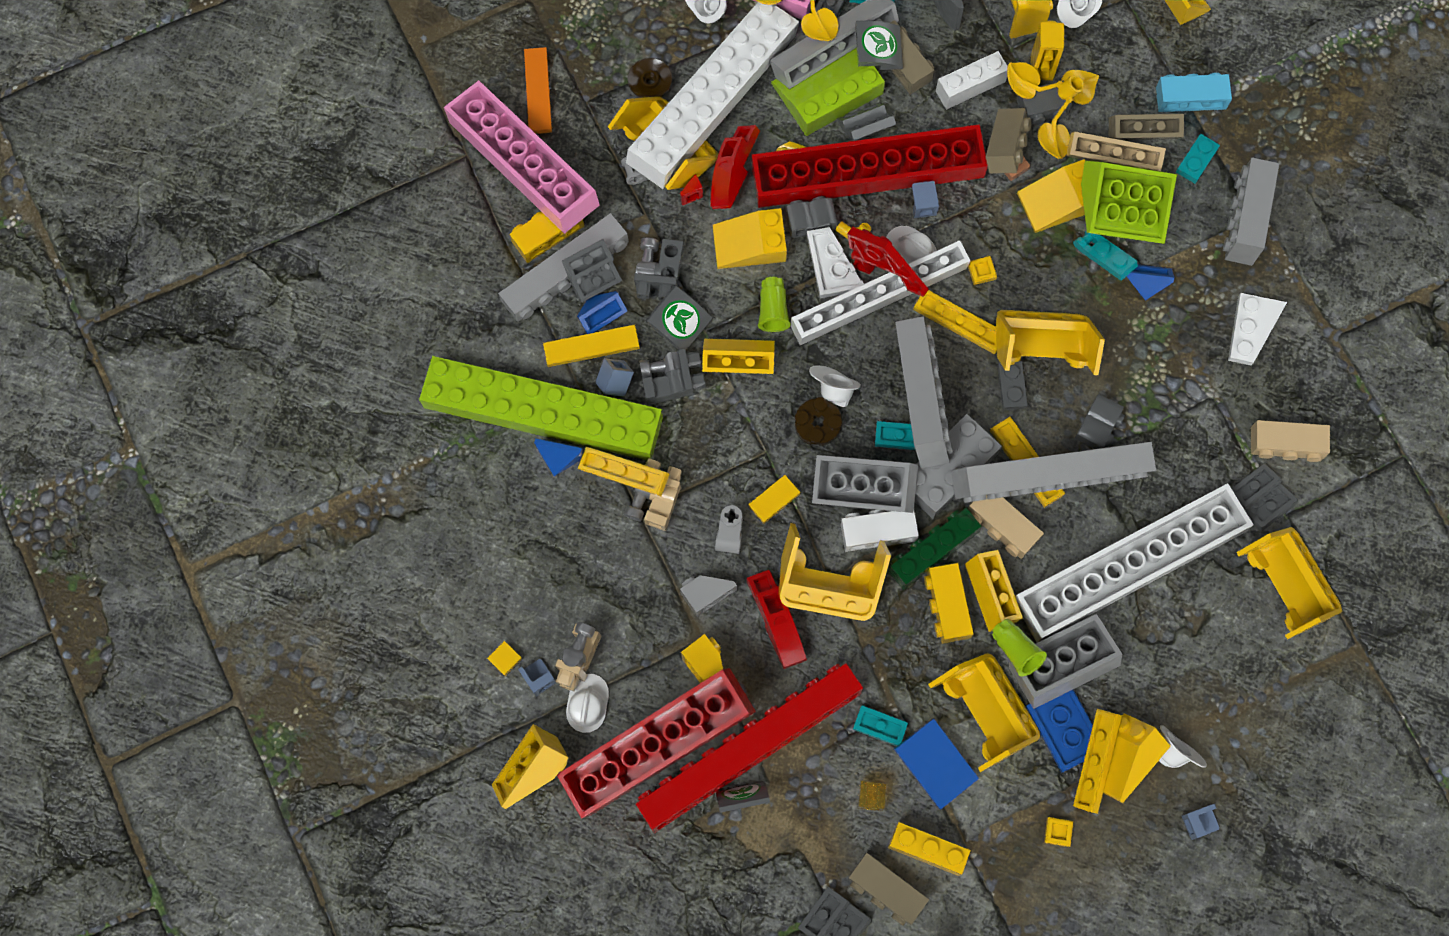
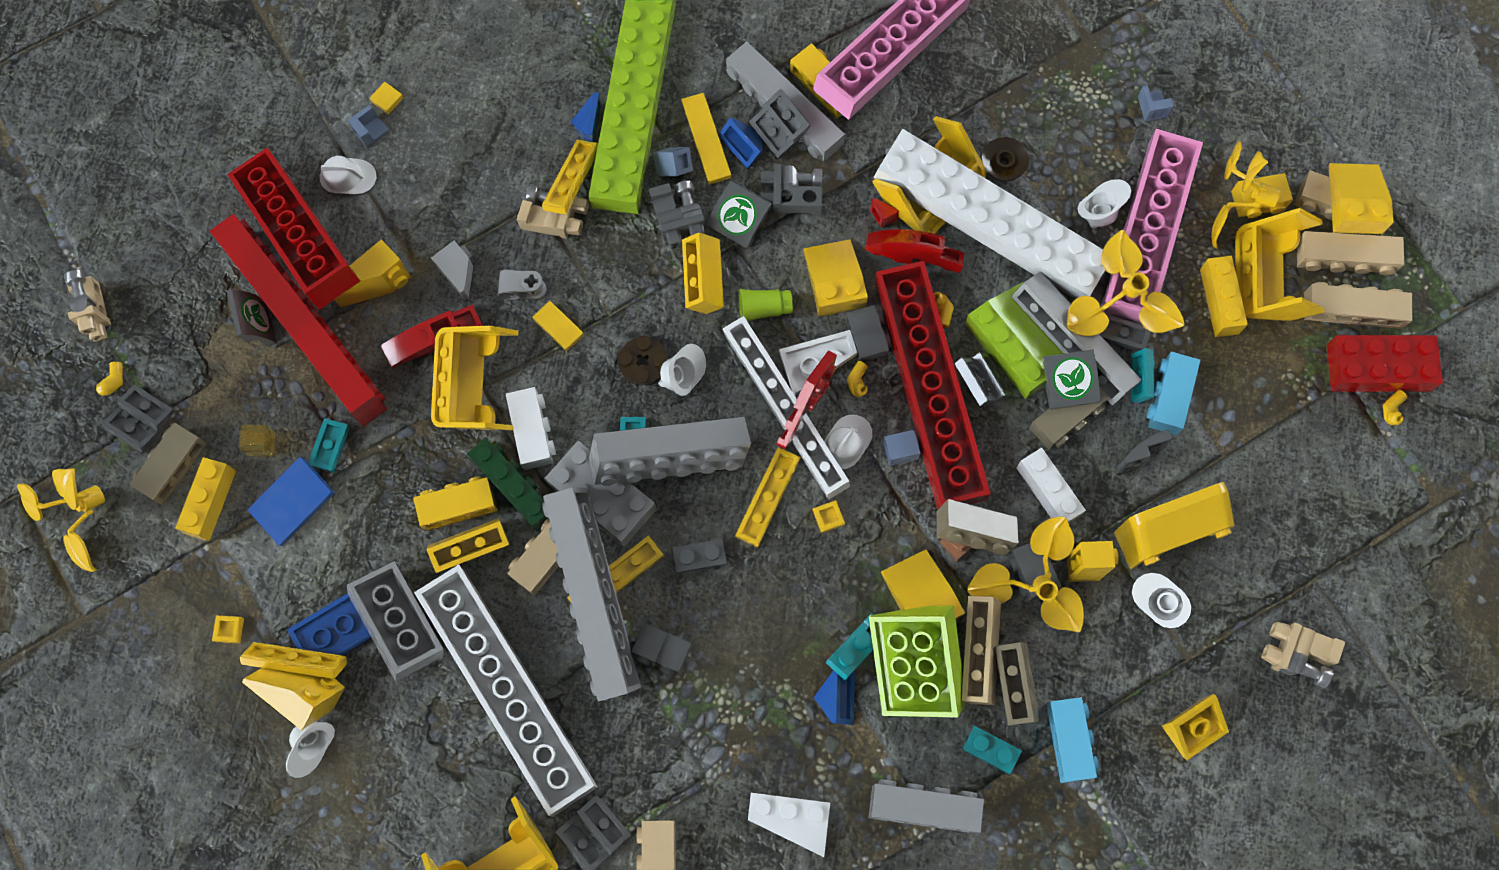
camera: 85 degrees right, 0 degrees up
yellow slope [492,724,569,809] -> none
orange tile [524,47,552,134] -> none
hips [555,622,601,692] -> none
light grey brick [812,455,918,513] -> none
yellow windscreen [928,653,1040,772] -> none
lime plant [992,619,1047,677] -> none
yellow windscreen [996,310,1105,375] -> none
sand blue panel [1182,804,1219,840] -> none

